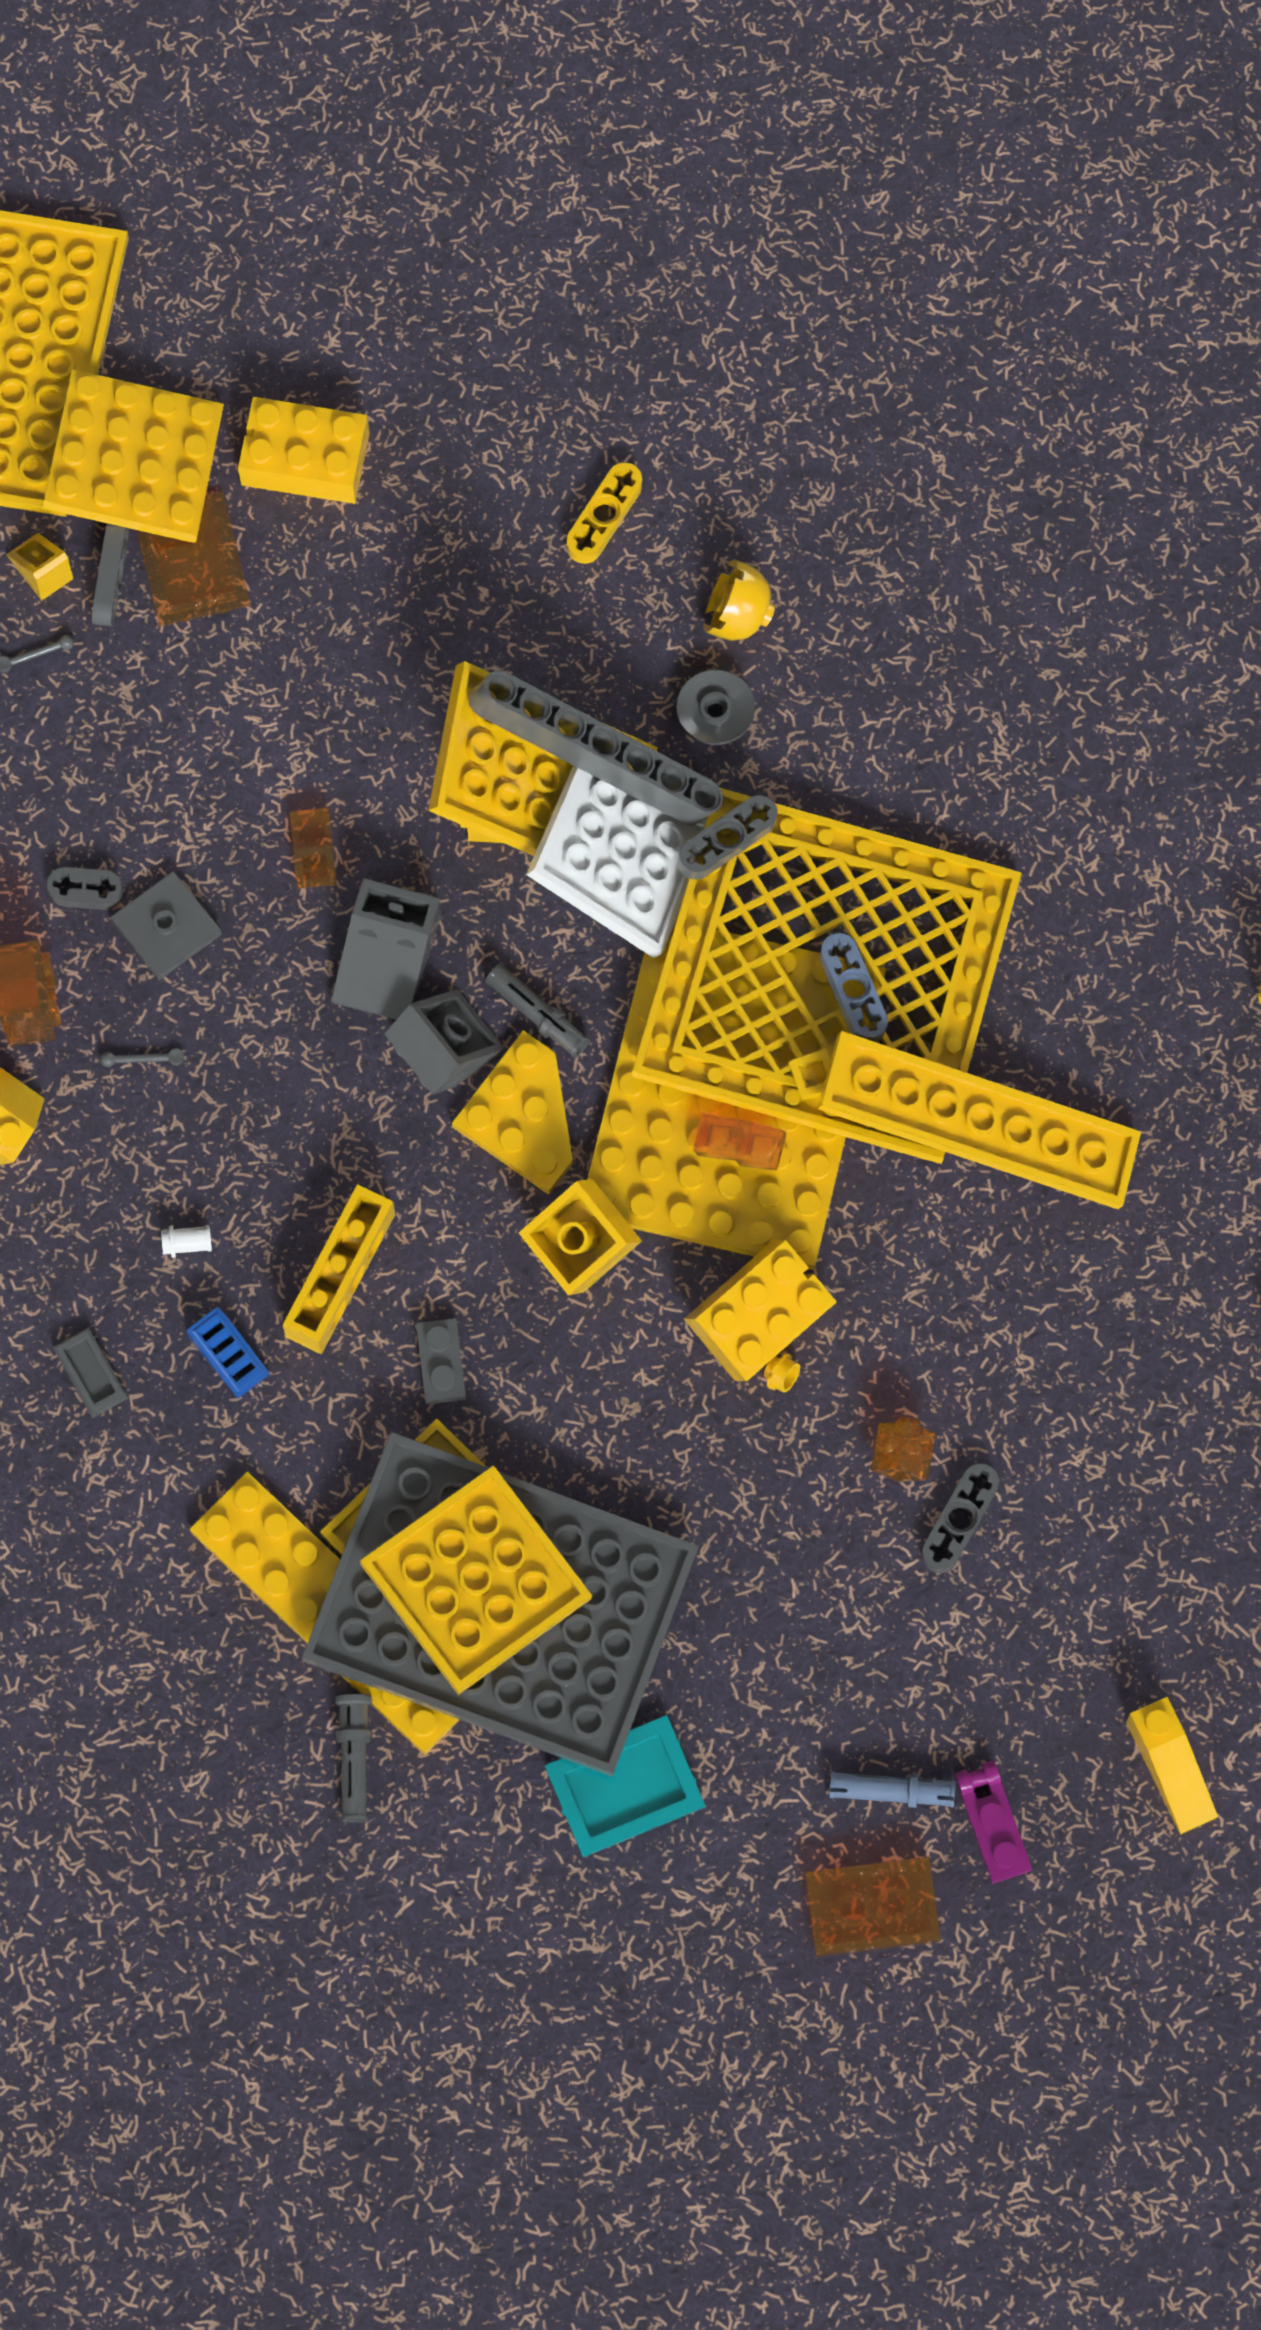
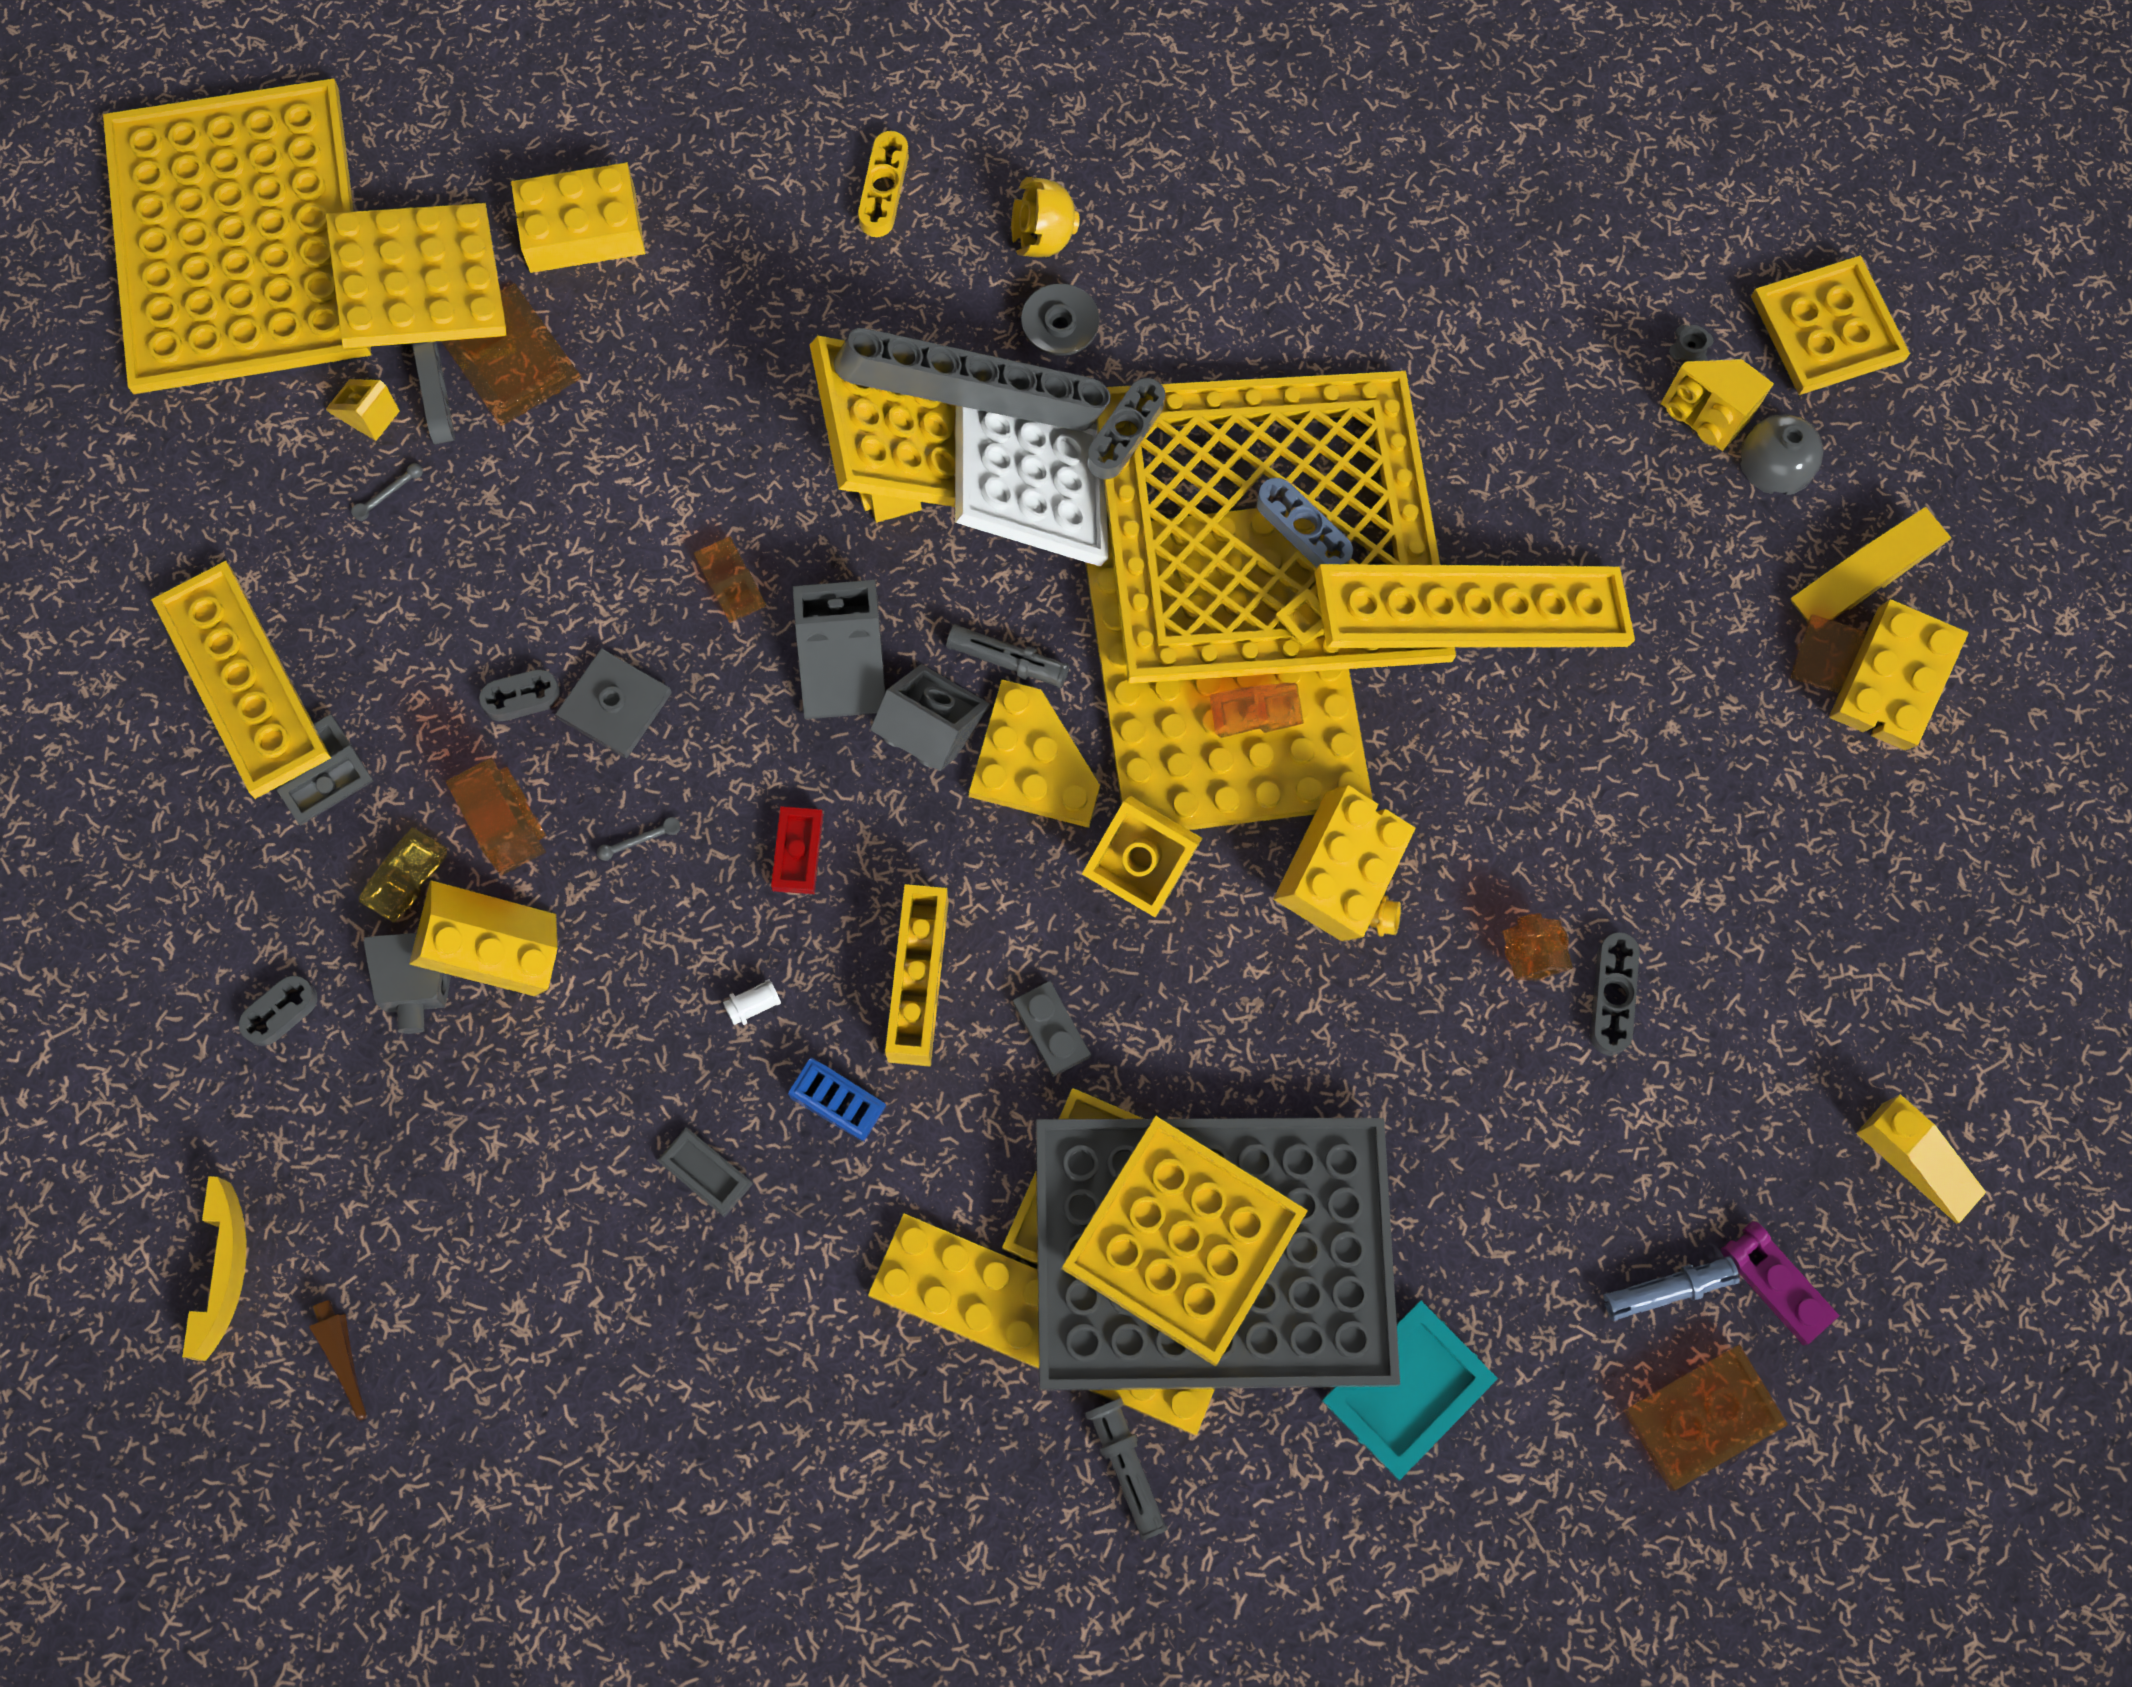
camera: 25 degrees left, 0 degrees up
none -> red plate [771,806,824,895]

